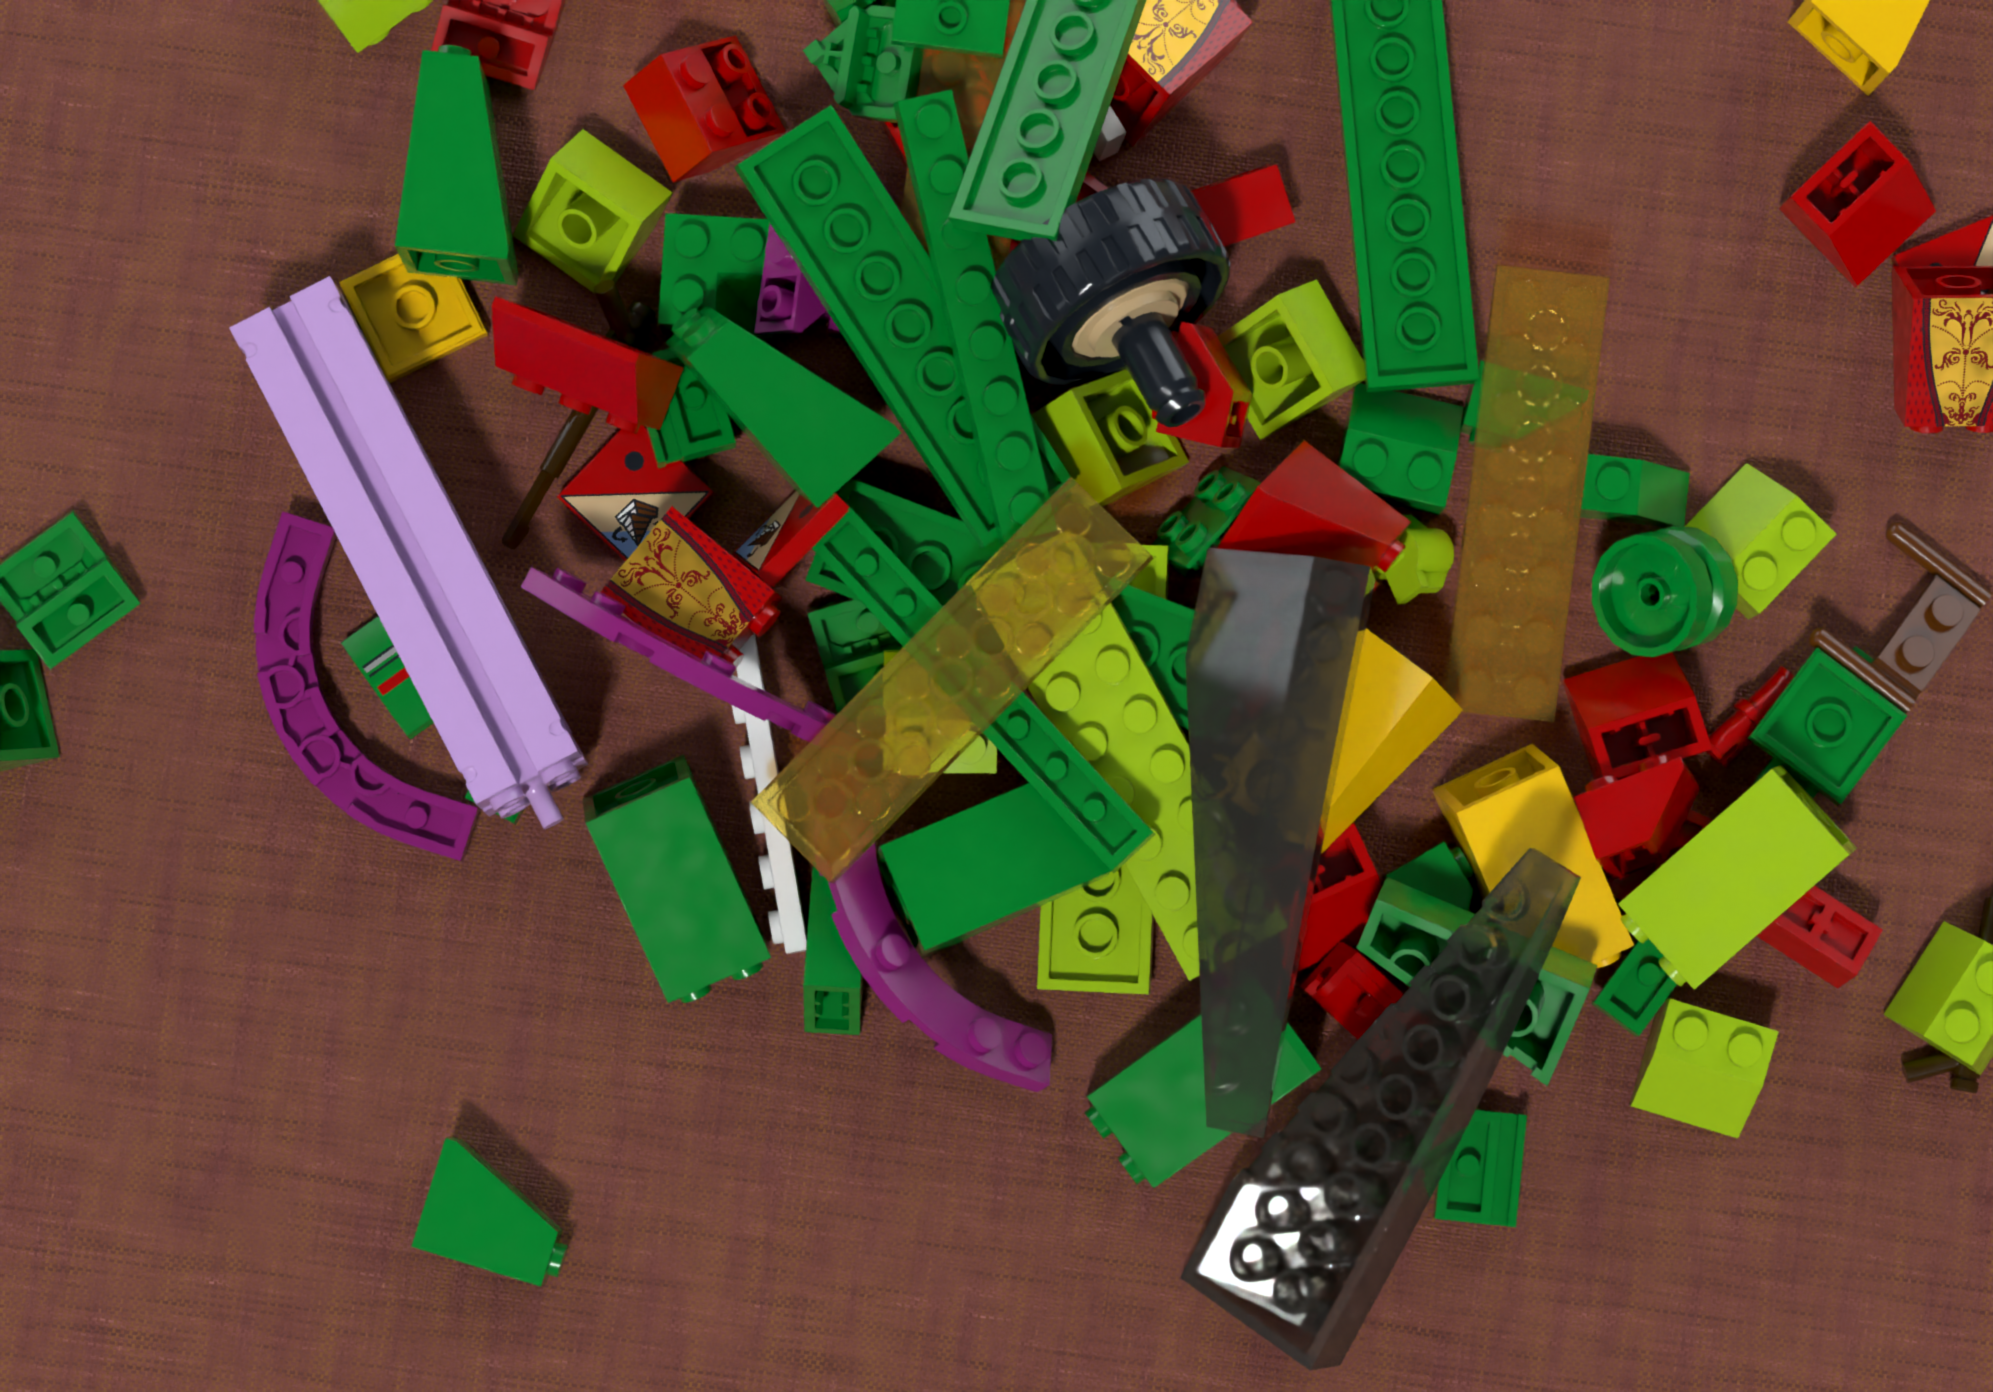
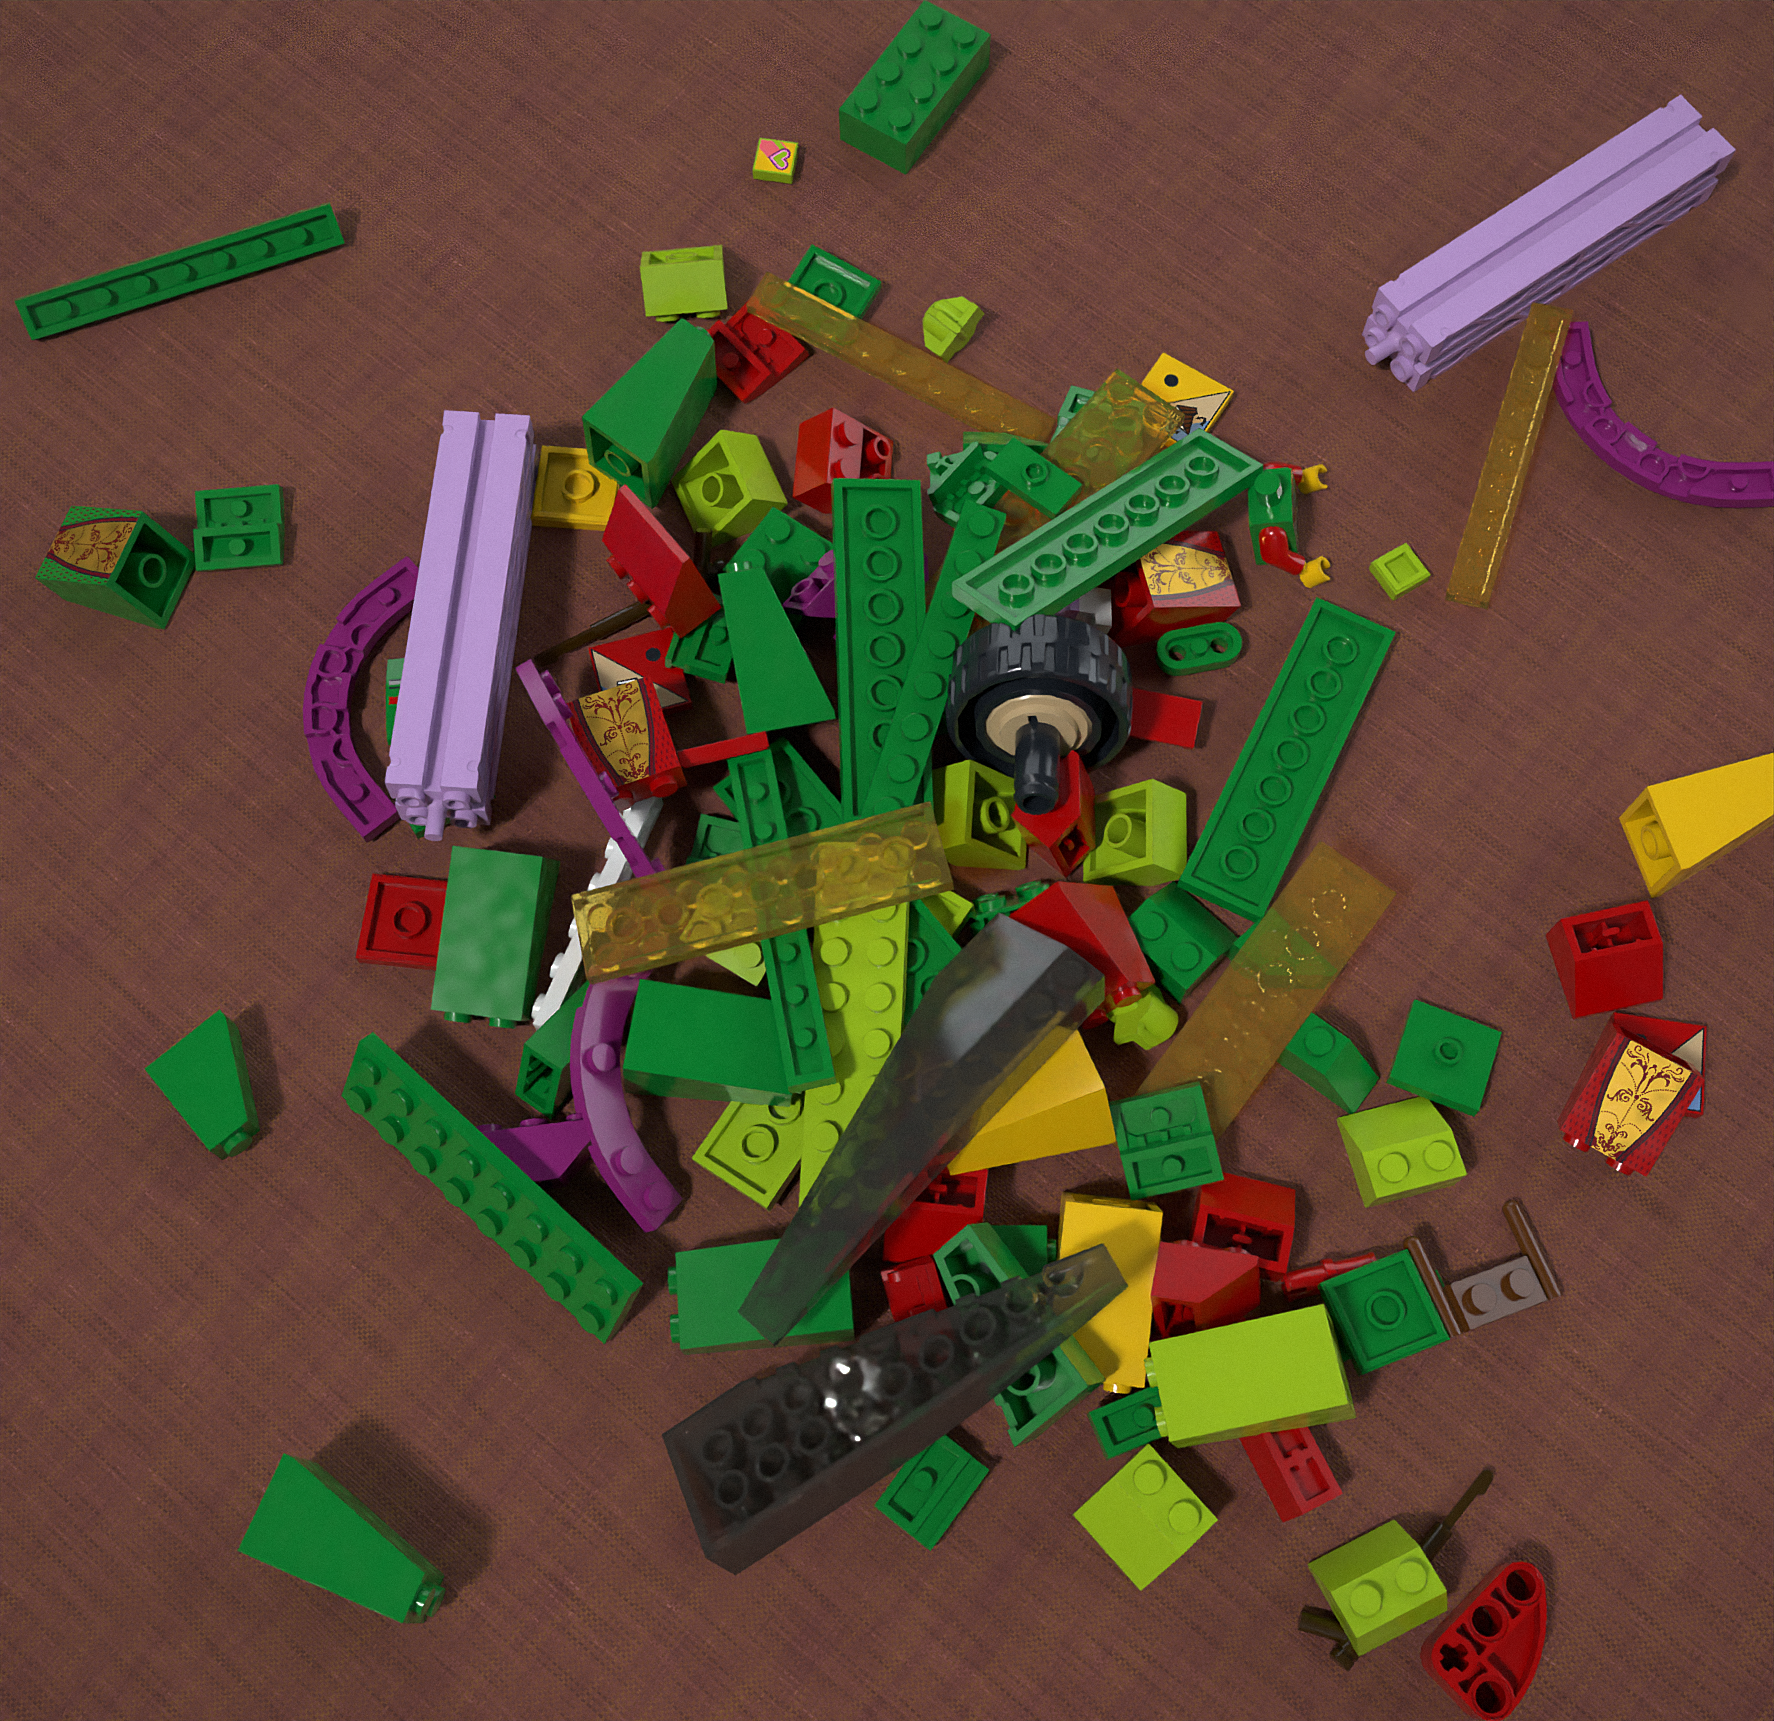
camera: 35 degrees right, 15 degrees down
green wheel [1592,526,1738,657] -> none
none -> green plate [341,1032,643,1345]
none -> red tile [355,873,448,971]
none -> magenta slope [476,1113,592,1190]
none -> green slope [1108,1081,1224,1201]
none -> green plate [1155,622,1242,676]
none -> green plate [1386,999,1502,1117]

